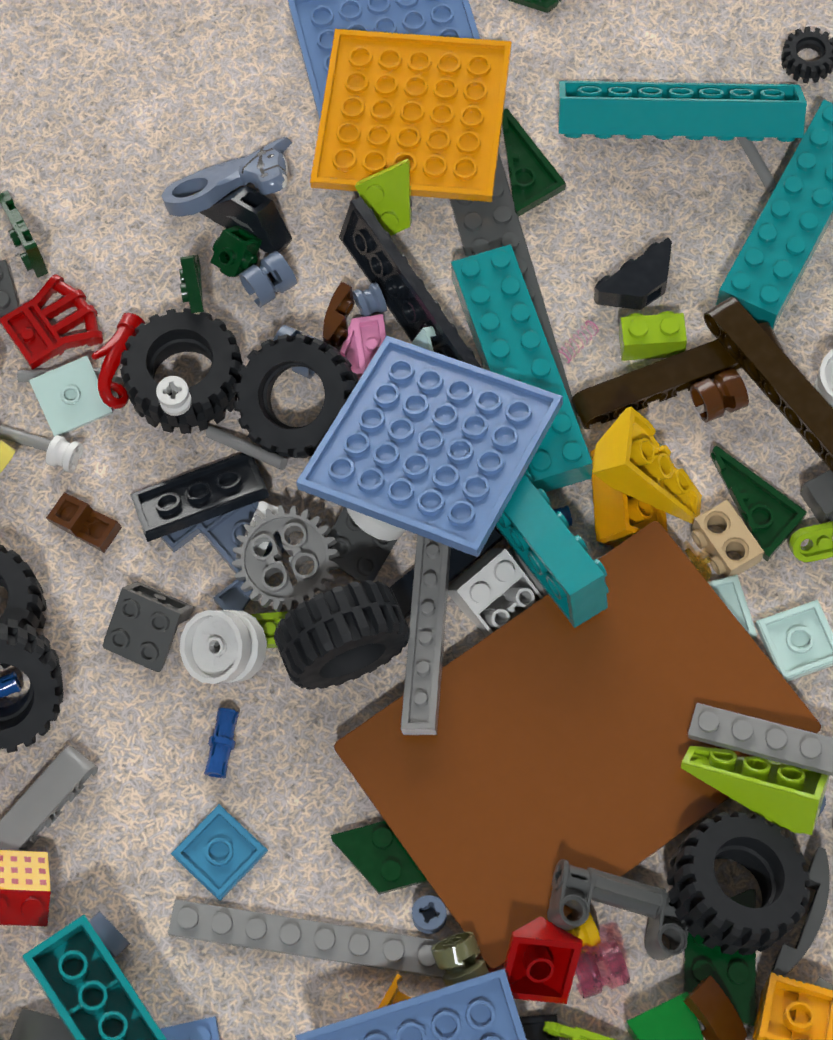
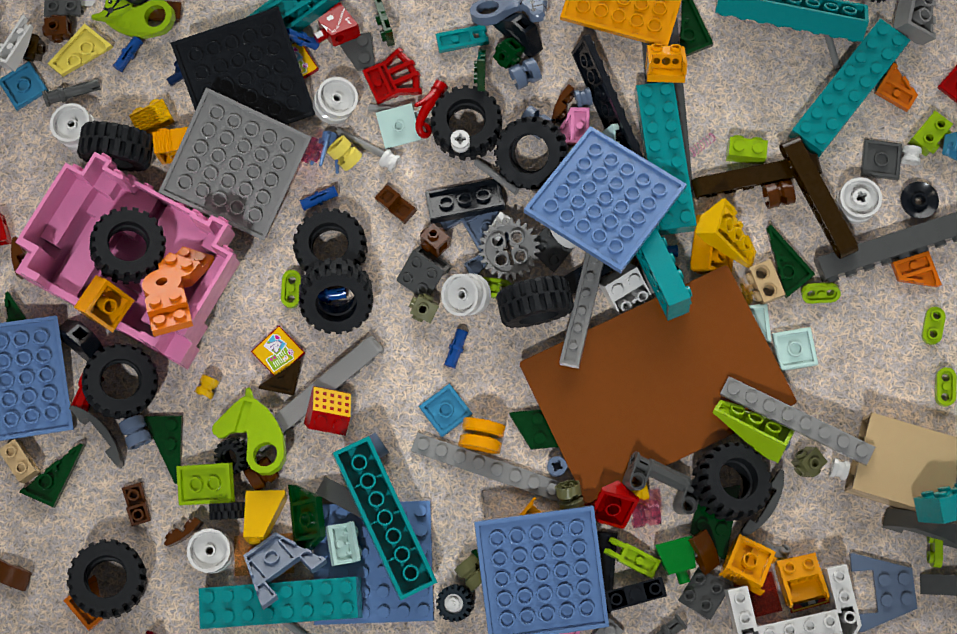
camera: 10 degrees right, 10 degrees up
lime wing [355,158,412,236] -> none
black slope [594,238,672,310] -> none
none -> olive brick [409,293,439,324]
none -> reddish brown brick [420,223,450,258]
none -> teal plate [435,25,490,53]
none -> light orange wheel [458,417,505,454]
none -> light orange piece [645,43,687,83]

